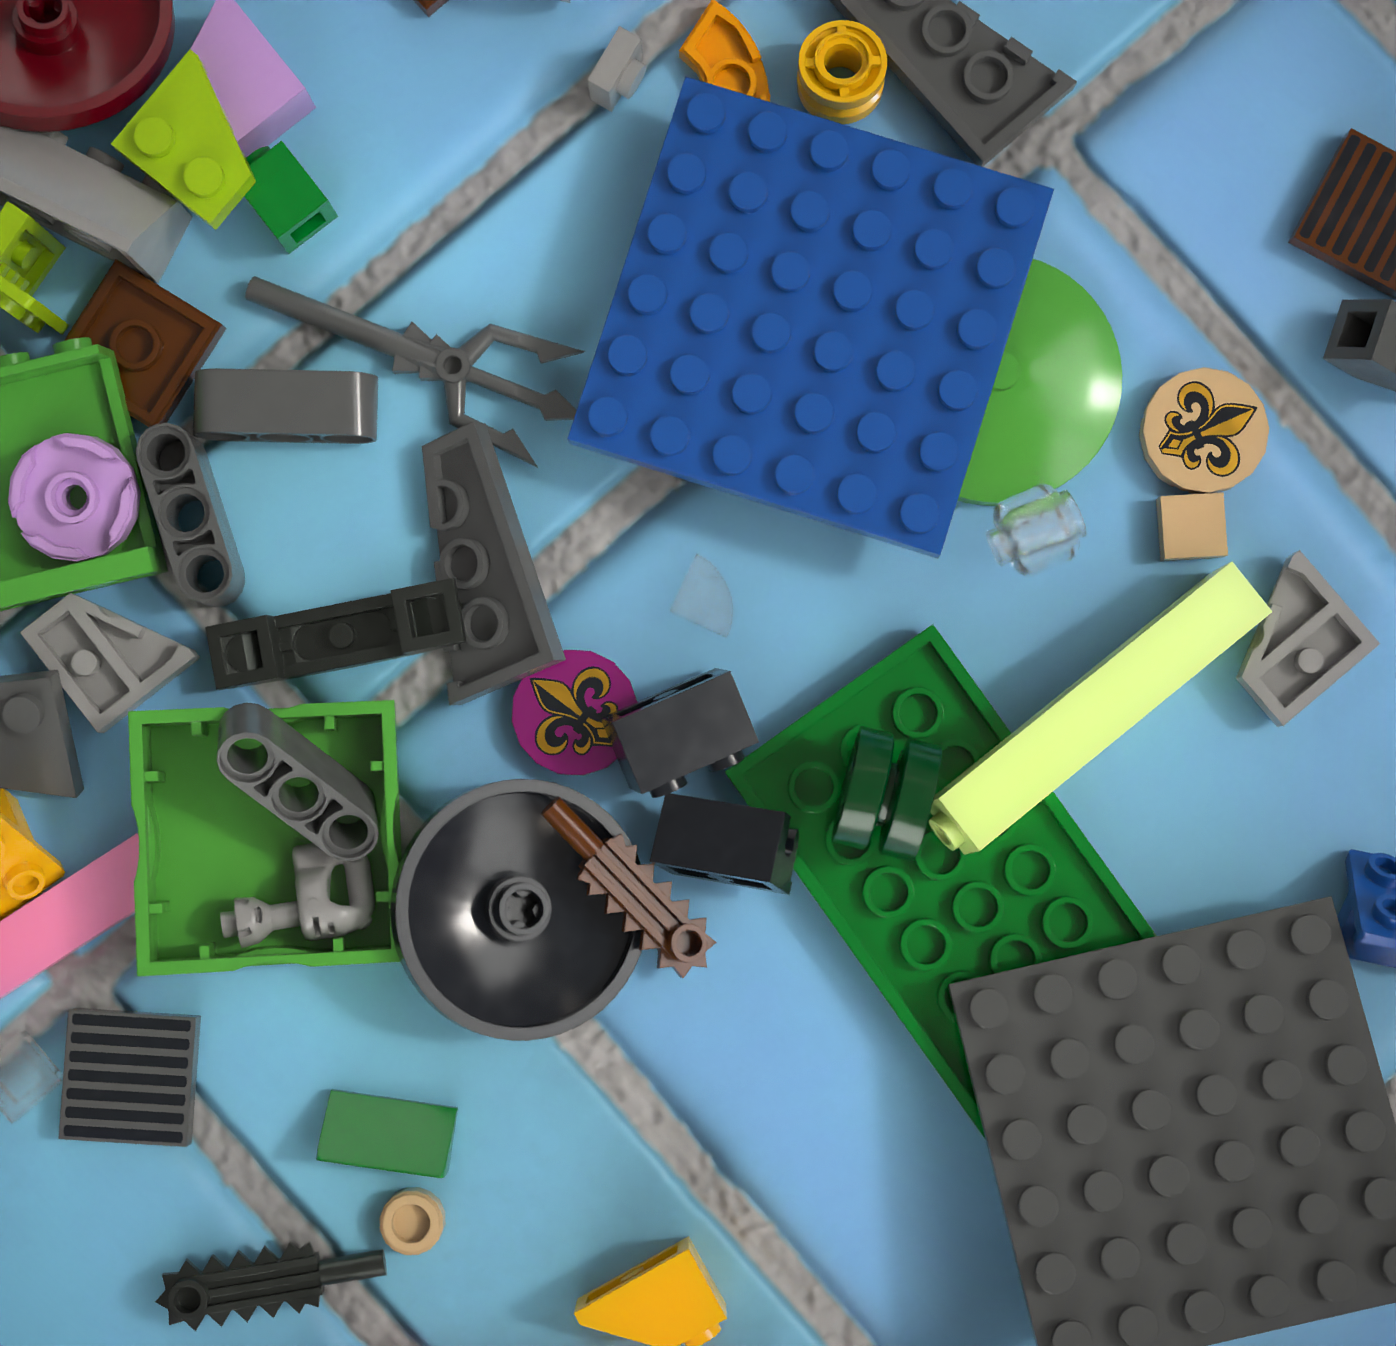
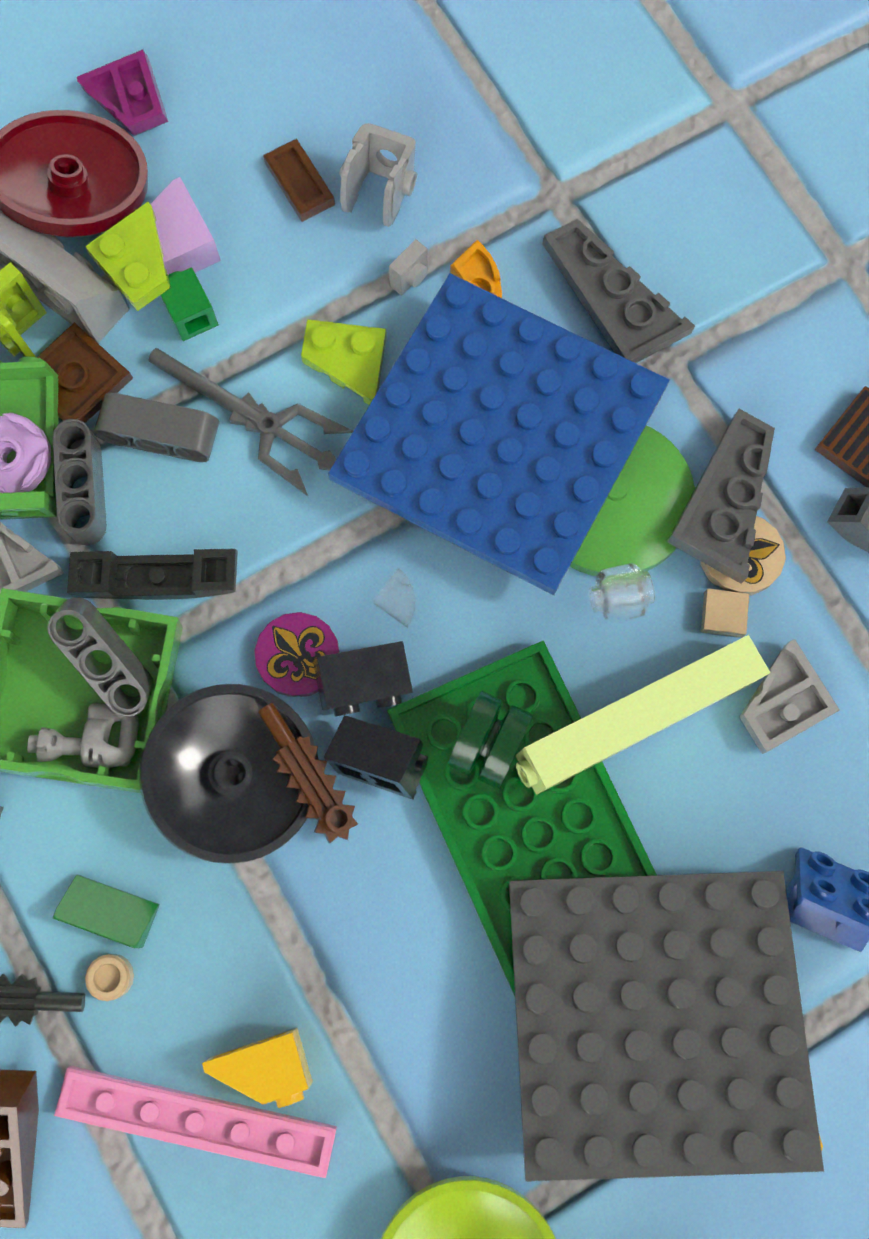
camera: 10 degrees right, 10 degrees down
dark grey wing [422,421,566,705] -> none
yellow wheel [797,20,887,124] -> none
none -> lime wing [301,319,387,405]
none -> dark grey wing [667,409,775,584]

